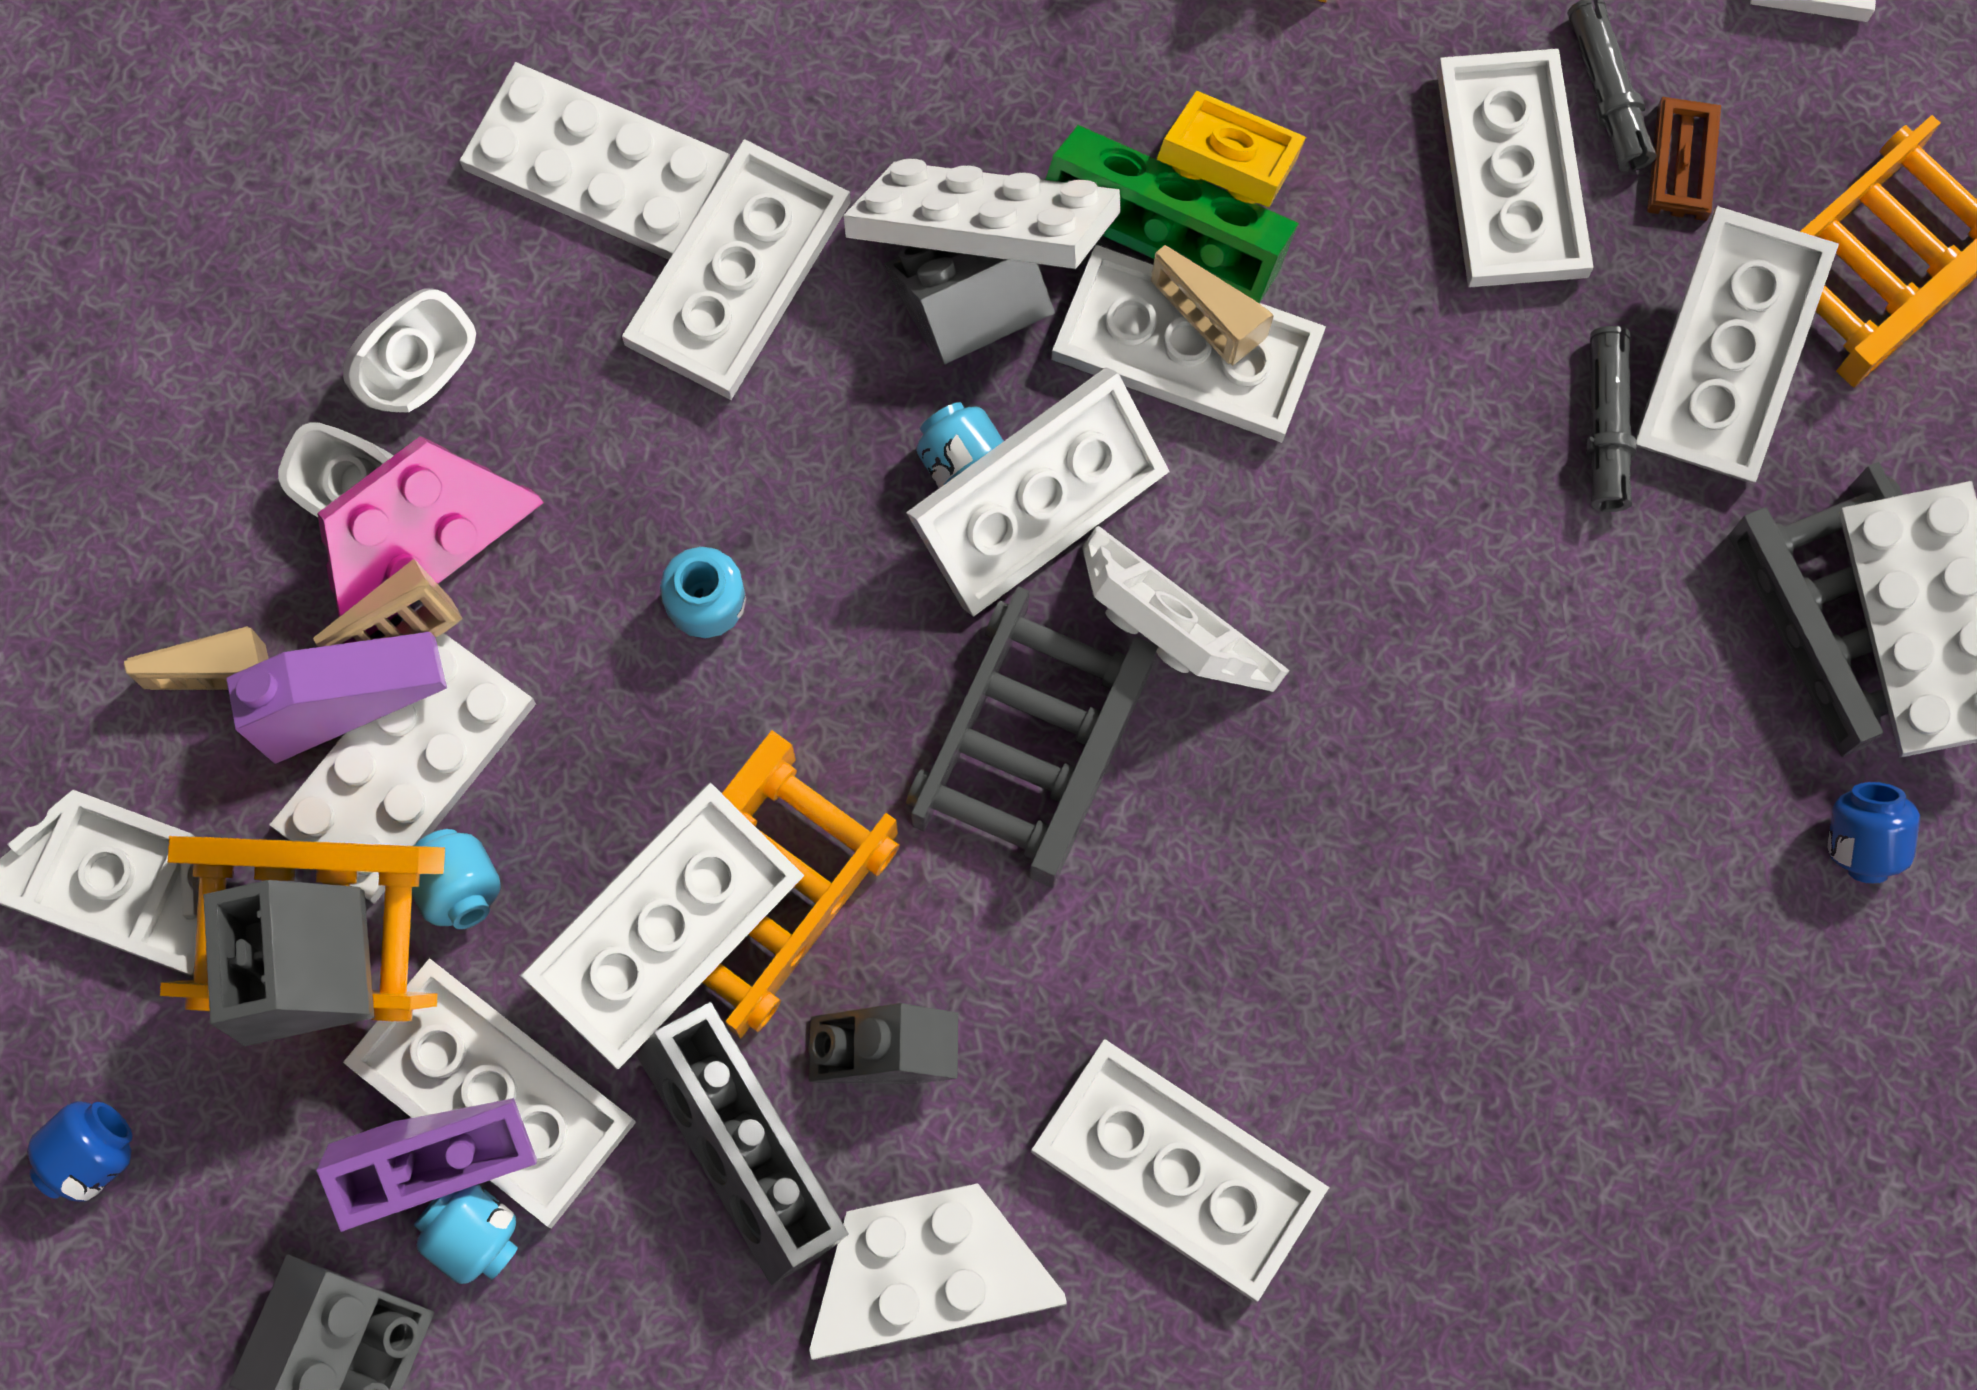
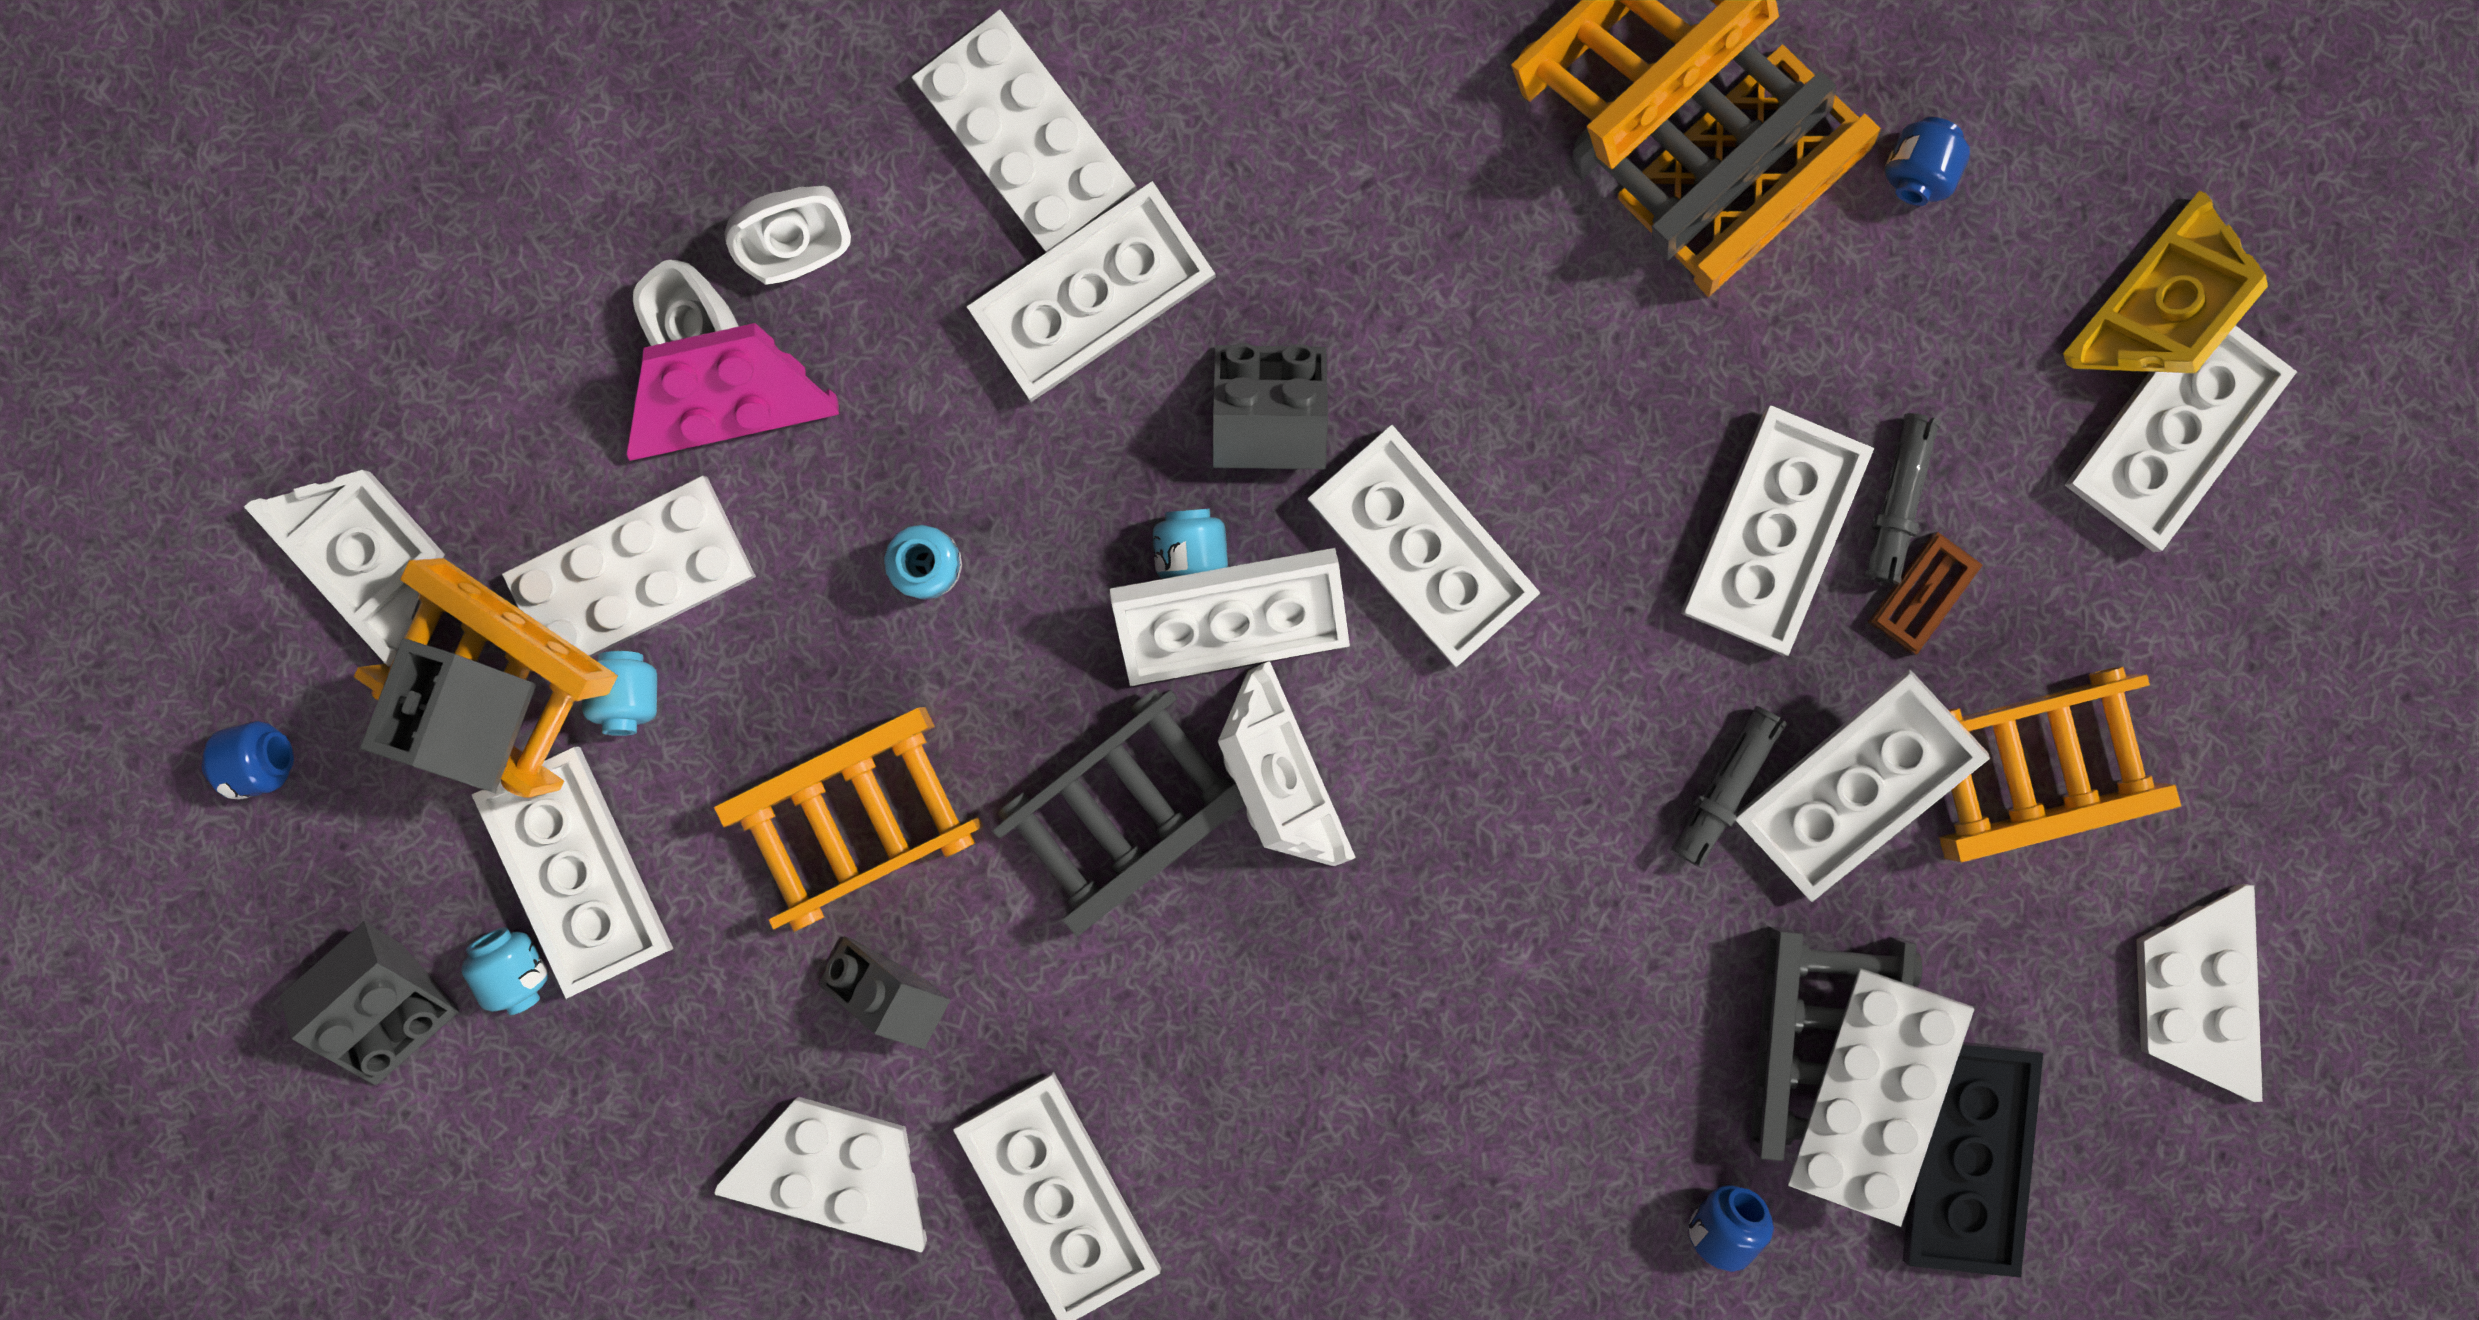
camera: 30 degrees right, 15 degrees up
tan slope [124,626,269,690] -> none
medium lavender slope [226,632,447,764] -> none
tan slope [313,559,463,647] -> none
medium lavender slope [317,1098,537,1232] -> none
white plate [519,783,805,1069] -> none
dark grey brick [636,1002,849,1286] -> none
white plate [843,159,1121,269] -> none
green brick [1045,125,1299,304] -> none
tan slope [1151,245,1274,366] -> none
yellow plate [1157,91,1306,207] -> none

